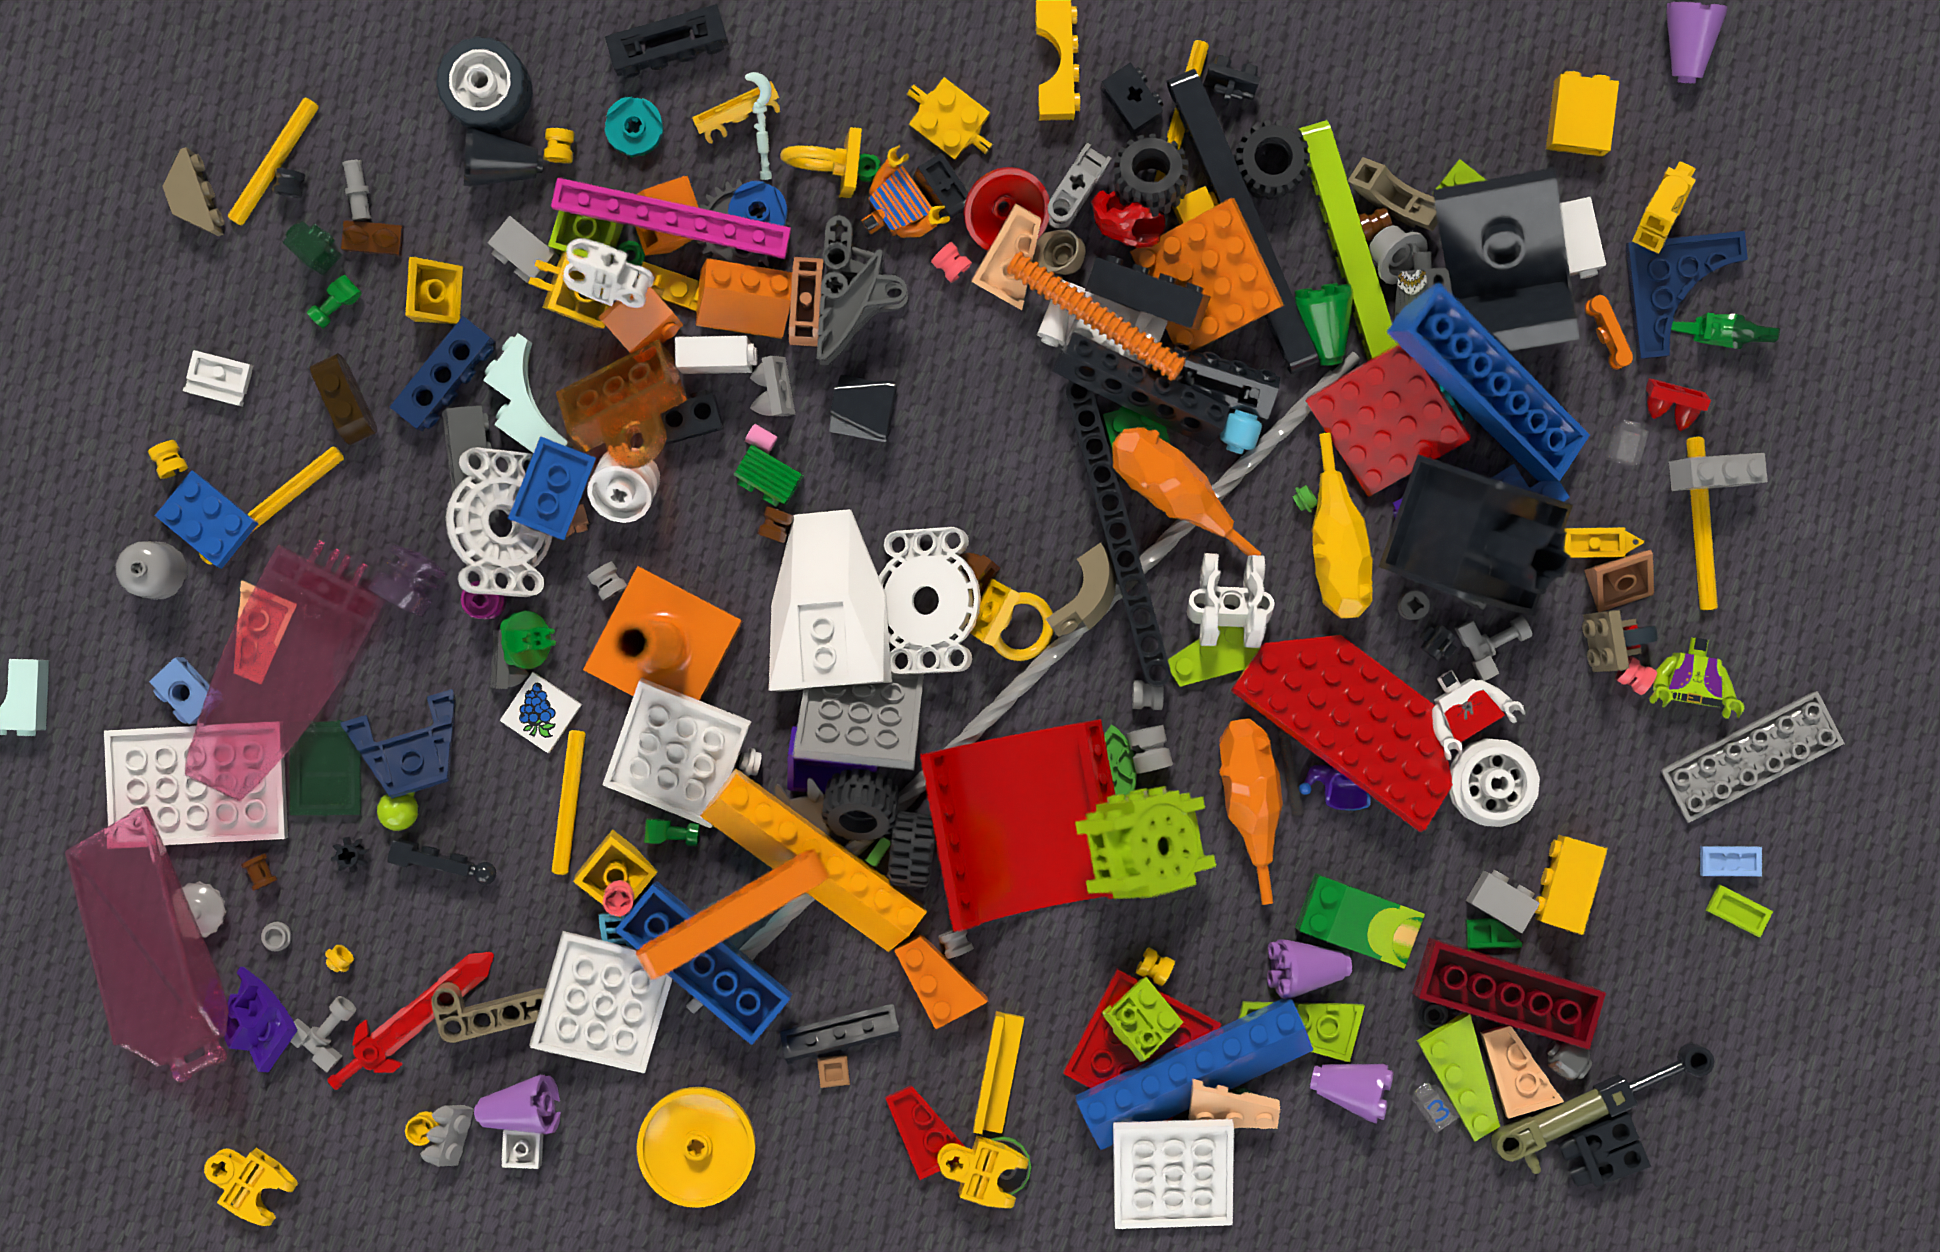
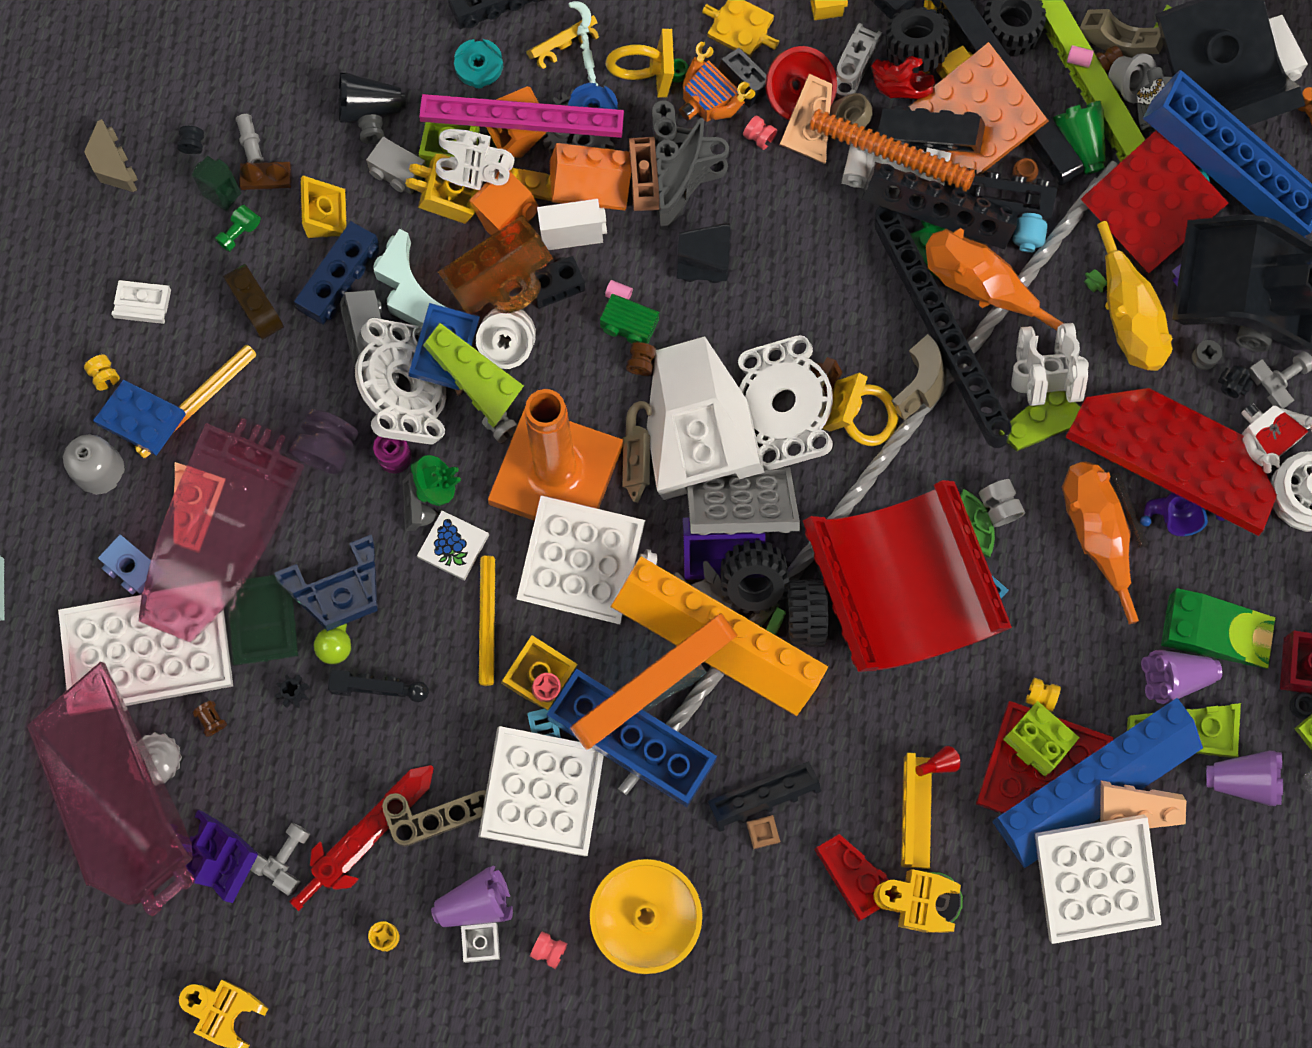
camera: 10 degrees left, 15 degrees down
yellow axle [228,98,318,225] -> none
light grey plate [261,922,292,951] -> none
yellow plate [325,945,354,972] -> none
light grey plate [421,1105,474,1166] -> none
wheel [436,36,533,134] -> none
yellow wheel [543,128,575,163] -> none
green leg [644,818,700,847] -> none
light grey tile [750,356,795,416] -> none
orange wedge [895,934,988,1029] -> none
light grey wheel [938,929,974,959] -> none
lime piece [1075,786,1216,899] -> none
light grey wheel [1132,680,1163,710] -> none
none -> dark grey wheel [358,114,385,144]
none -> lime wing [423,323,524,428]
none -> coral wheel [530,931,567,969]
none -> dark tan plate [622,401,652,503]
none -> red cone [915,746,960,776]
none -> dark orange plate [1013,158,1038,182]
none -> bright pink hinge [1067,45,1094,68]

